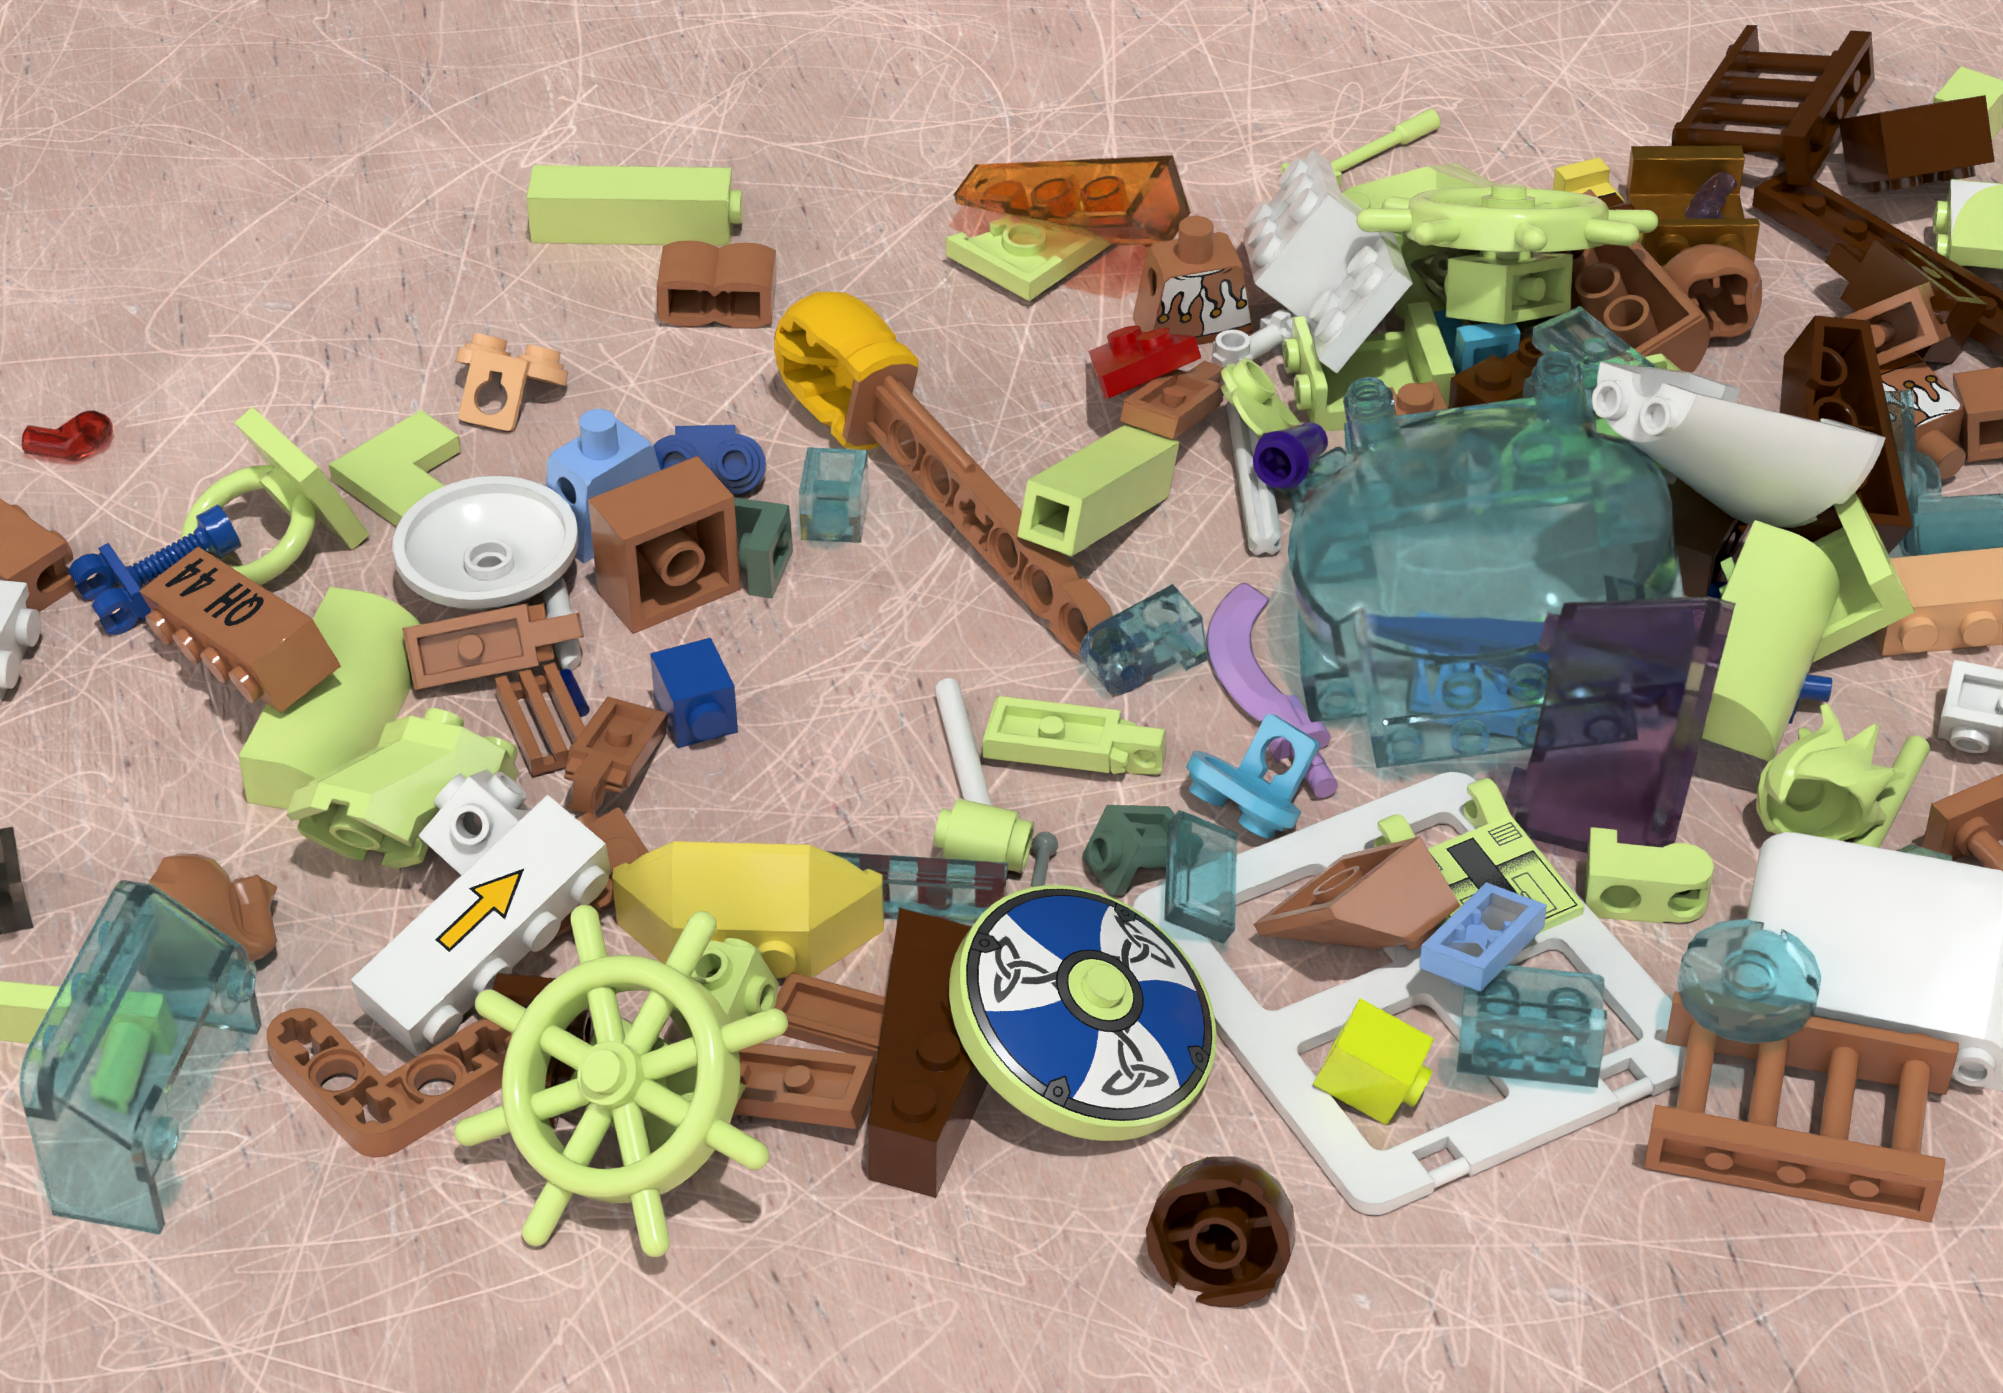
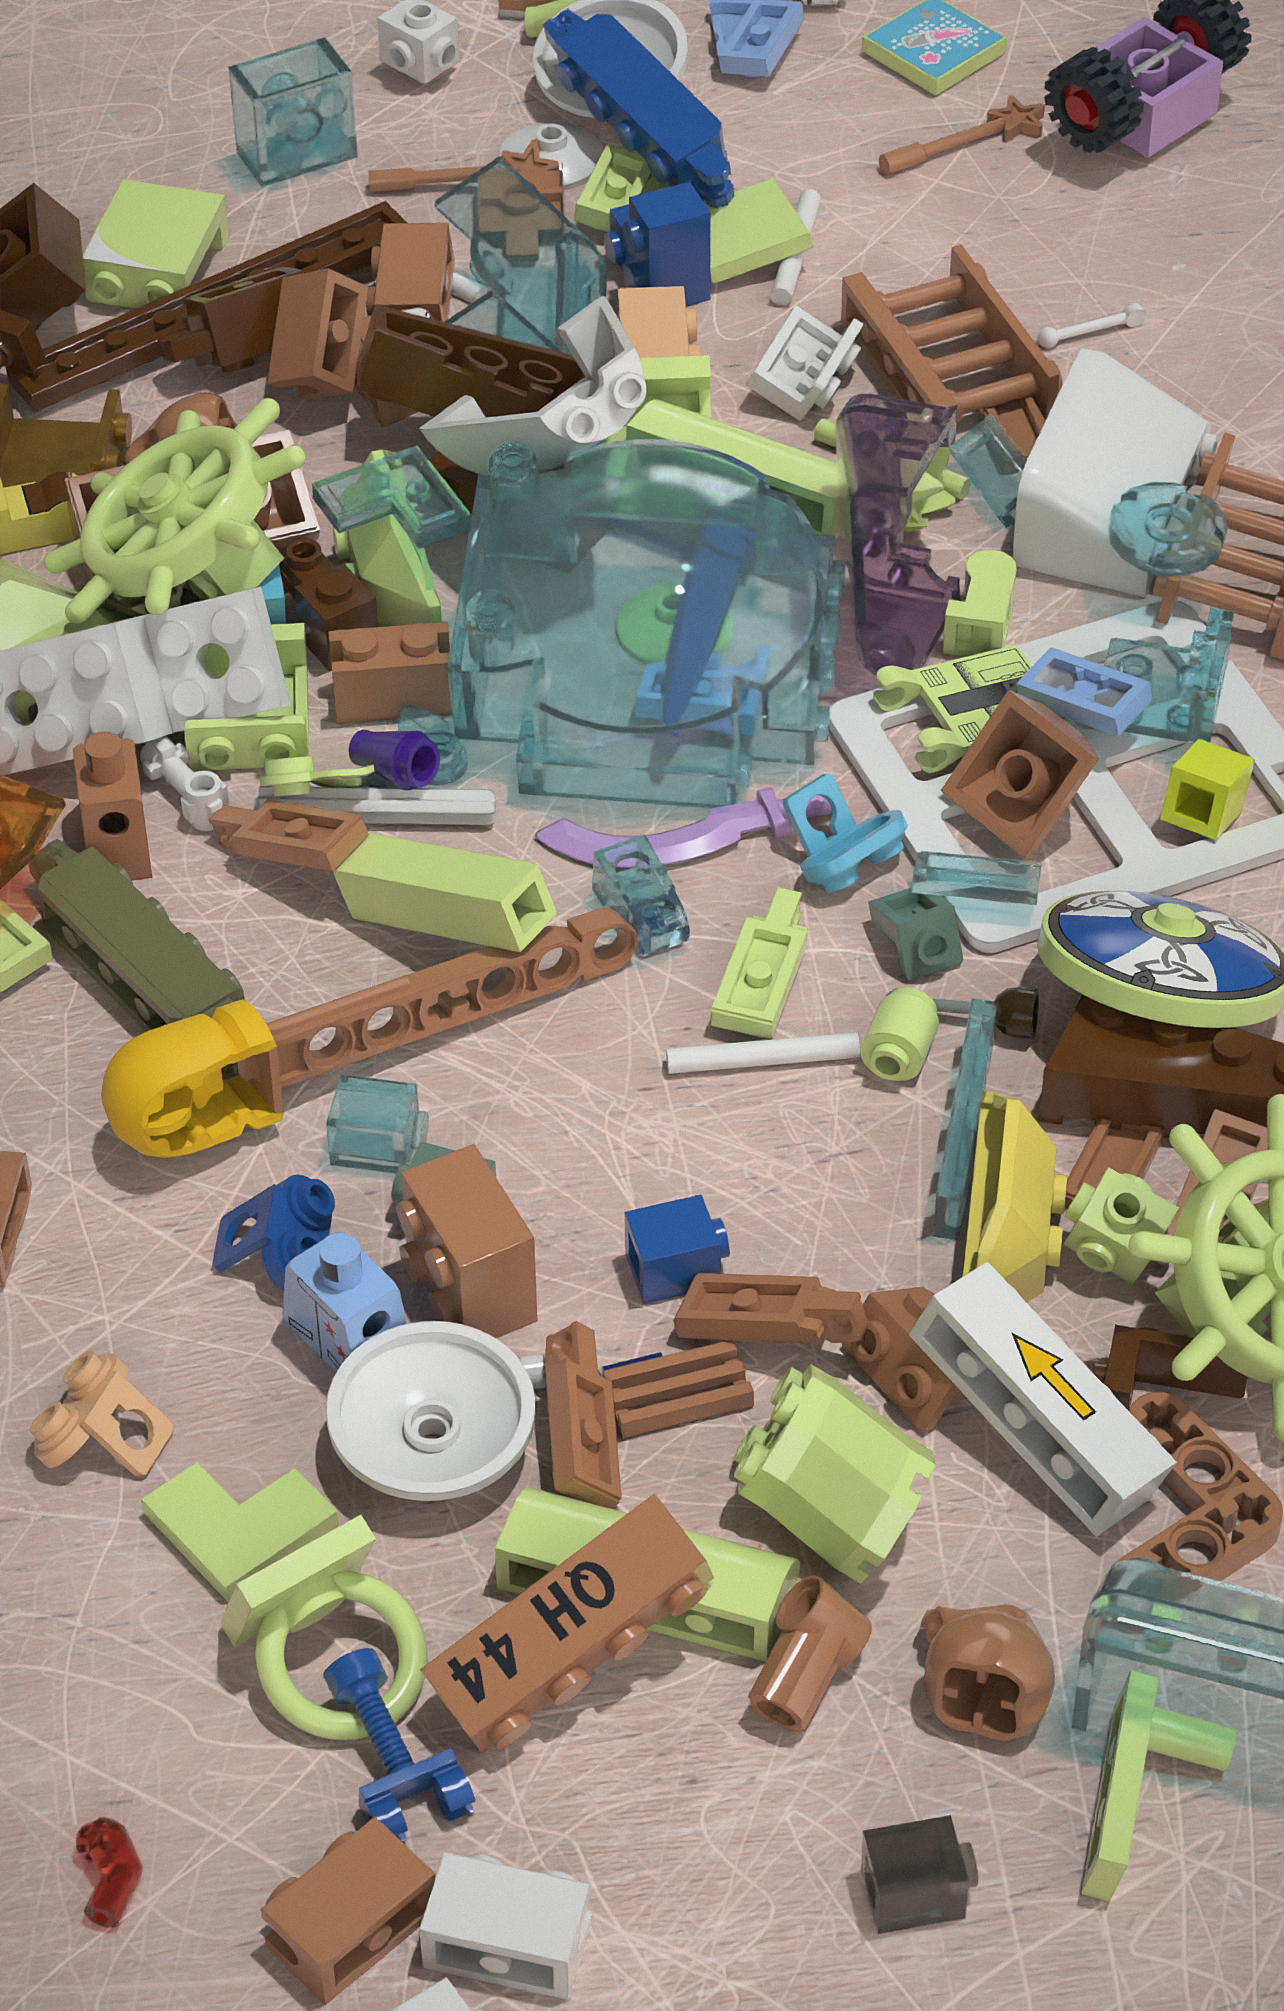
camera: 85 degrees left, 5 degrees up
white brick [418,769,532,875] -> none
red wing [1088,325,1201,399] -> none
piece [1684,172,1737,219] -> none
none -> olive hinge [27,839,245,1075]
none -> nougat piece [748,1575,872,1731]

